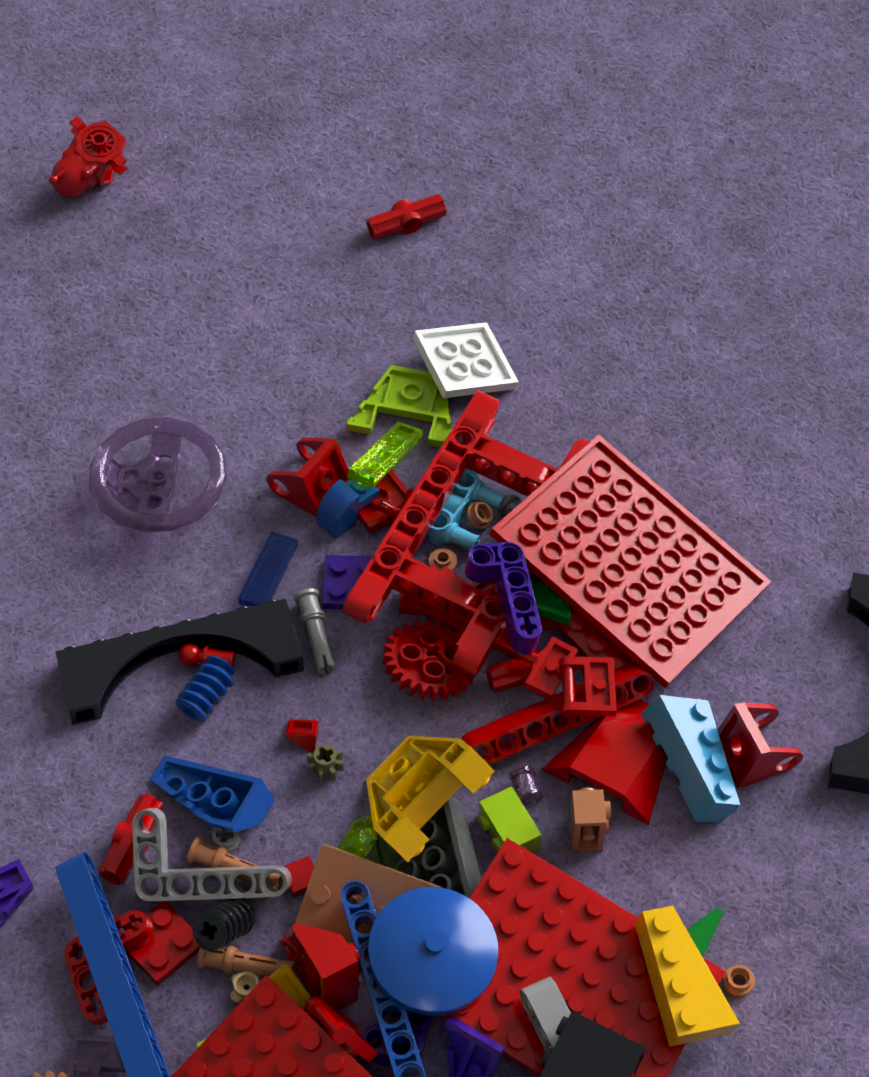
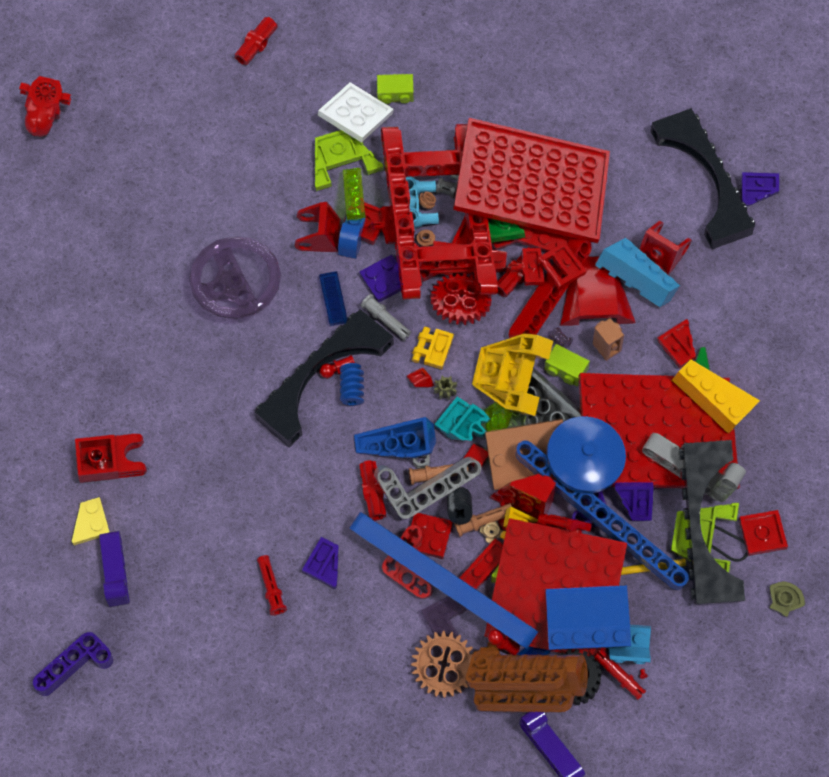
camera: 30 degrees left, 10 degrees up
dark purple beam [465,542,542,655] -> none
nougat plate [723,965,755,997] -> none
none -> lime piece [377,74,414,104]
none -> yellow plate [412,327,454,370]
none -> teal plate [434,396,490,441]
none -> red plate [460,538,503,590]
none -> red wing [657,319,696,369]

